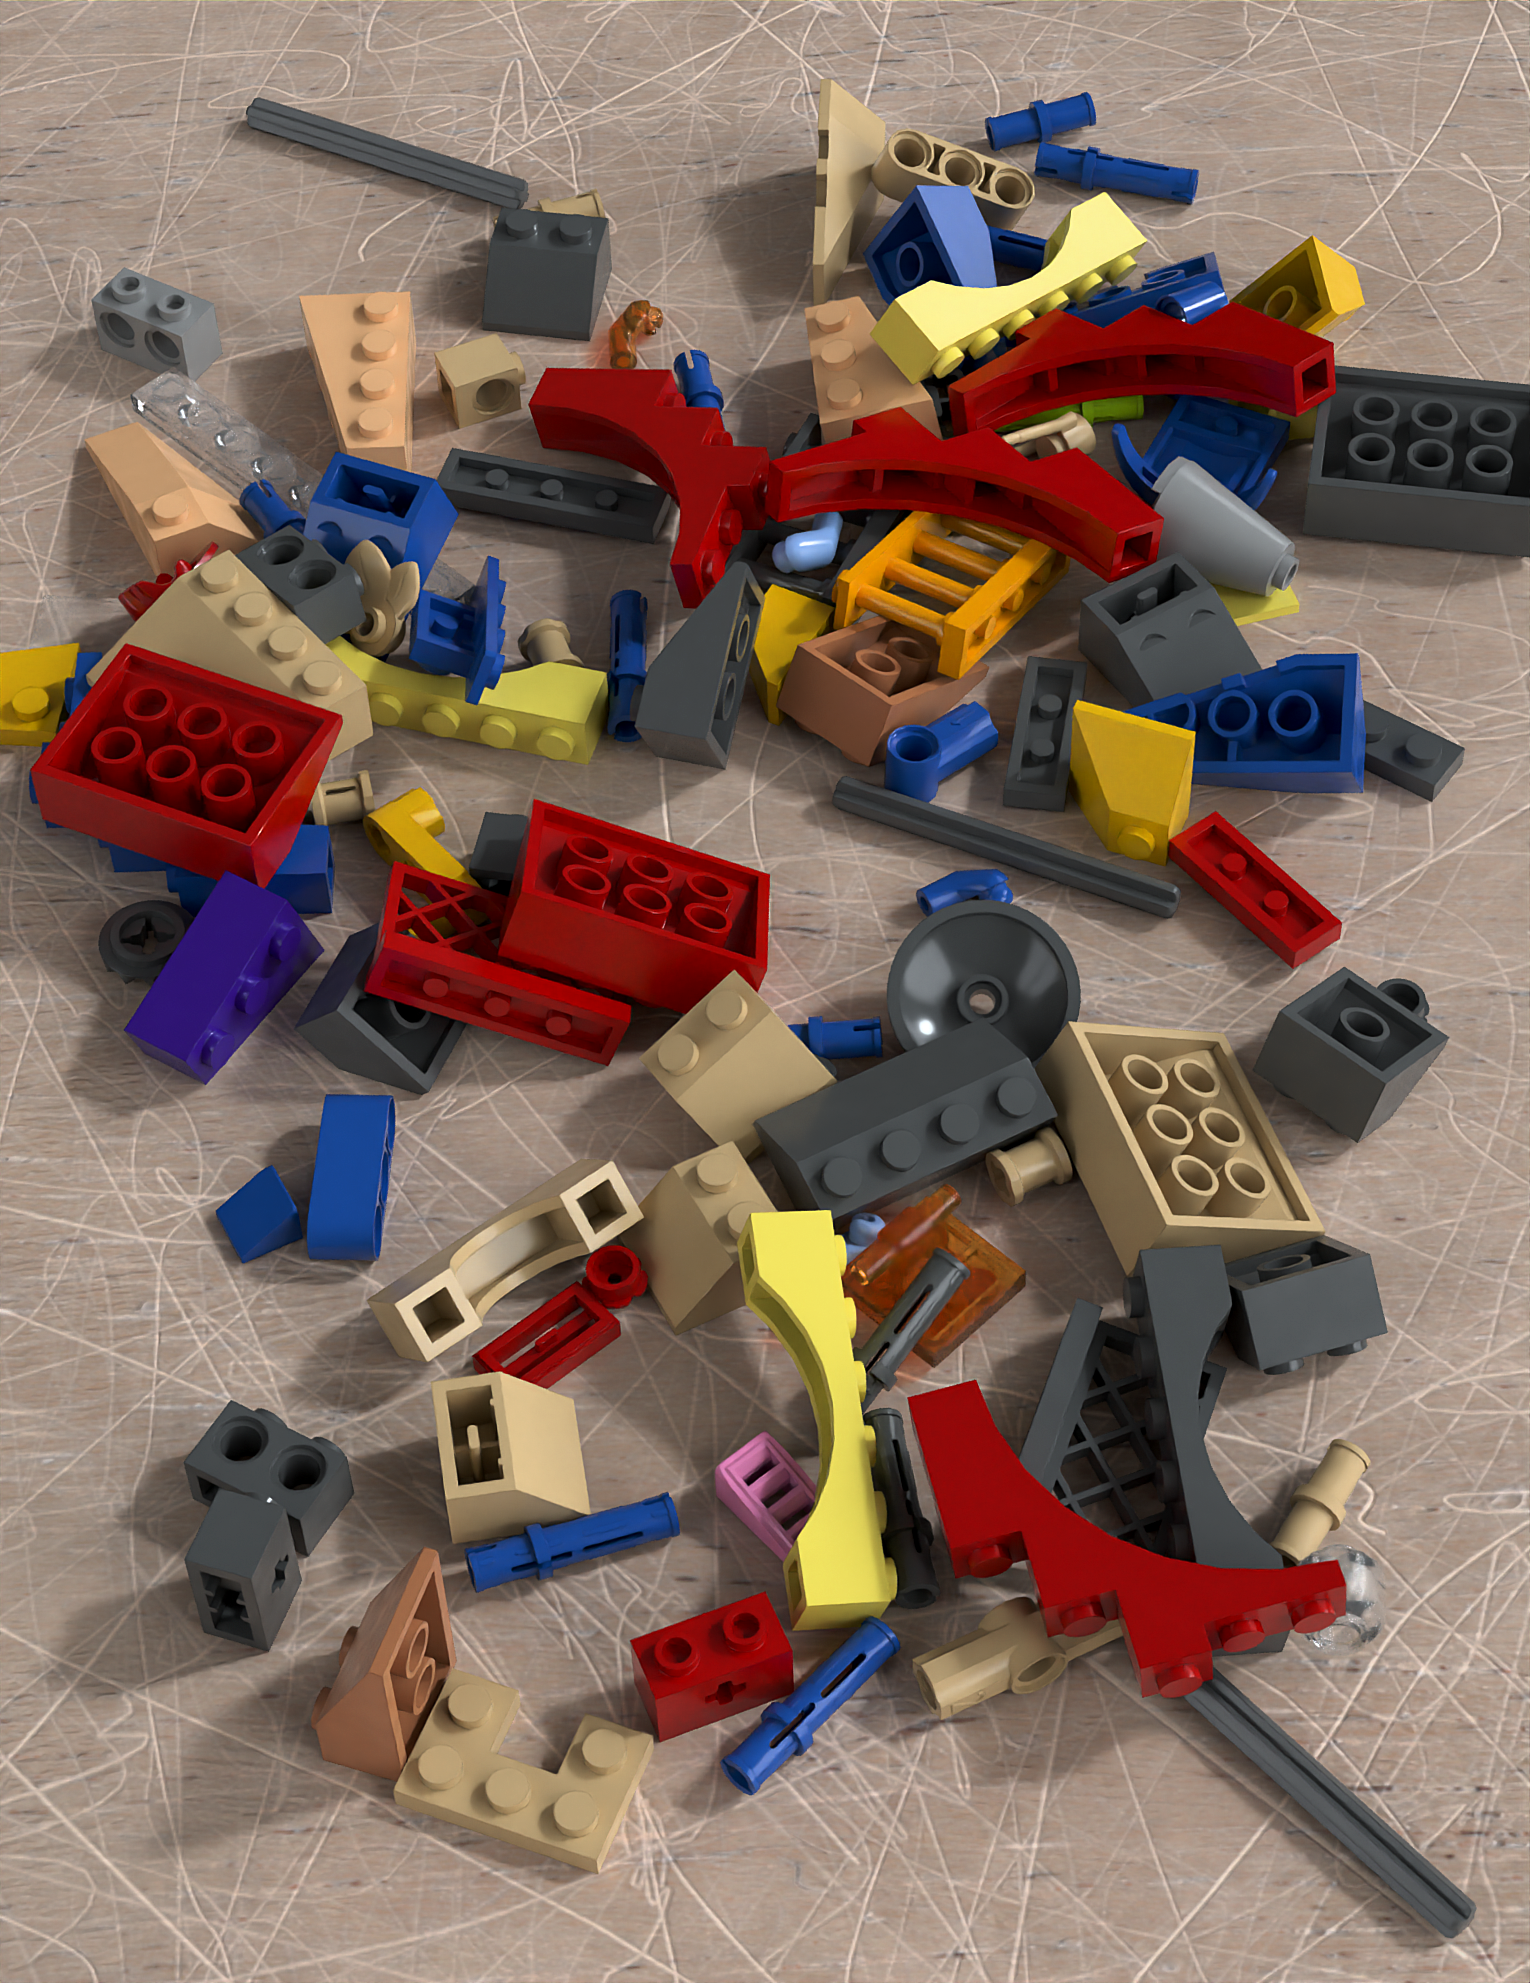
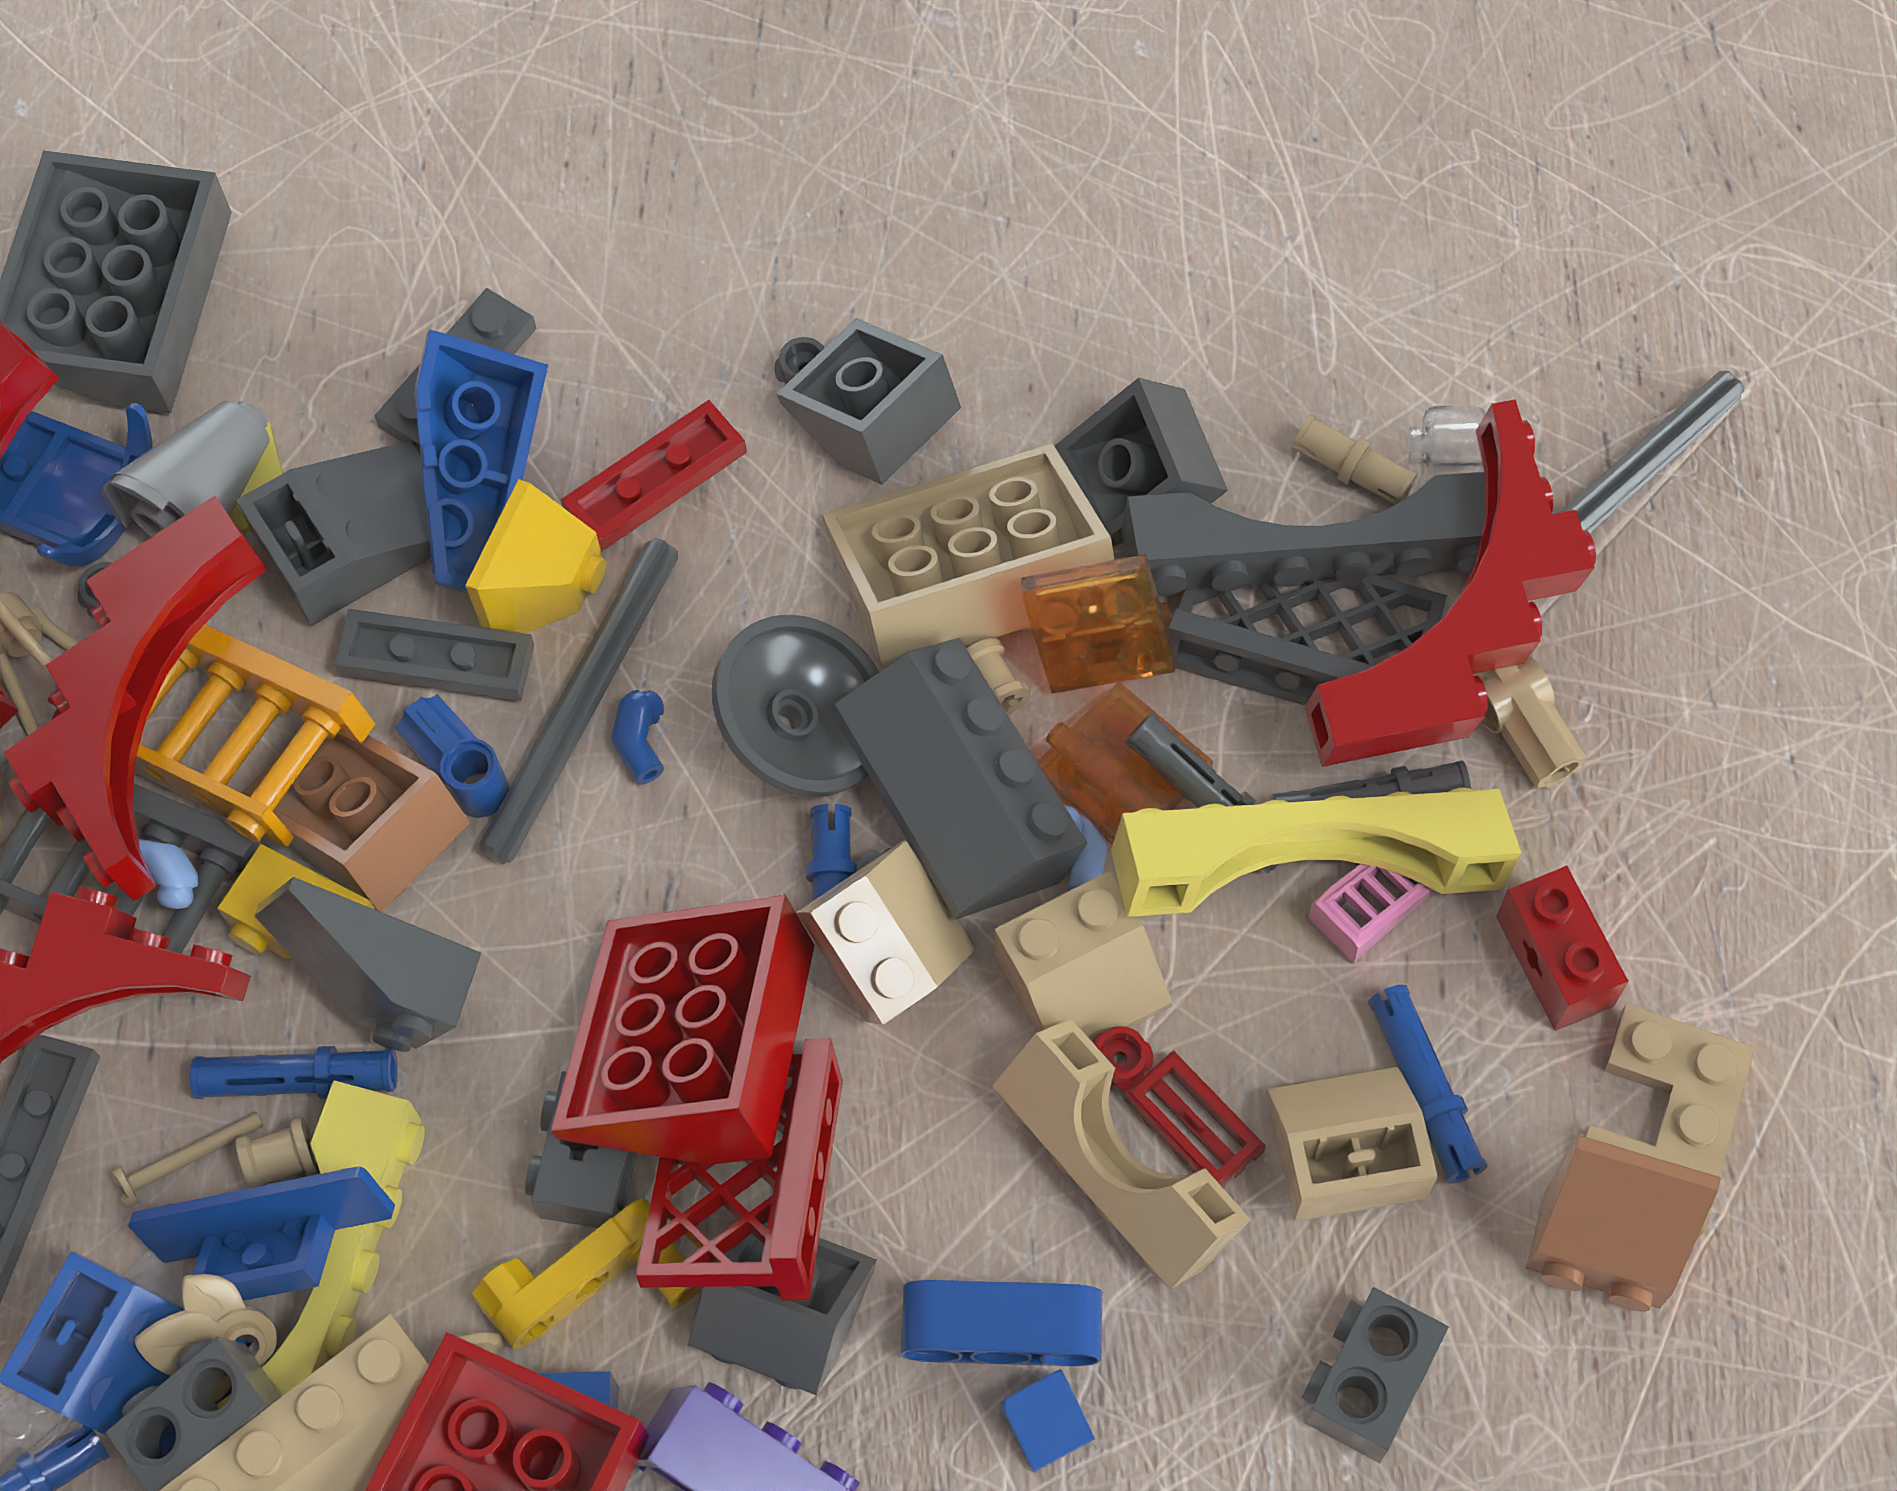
camera: 90 degrees left, 15 degrees up
dark grey brick [184,1488,302,1652] -> none
blue pin [720,1616,901,1795] -> none
none -> tan piece [110,1112,263,1208]
none -> clear orange plate [1020,554,1176,694]

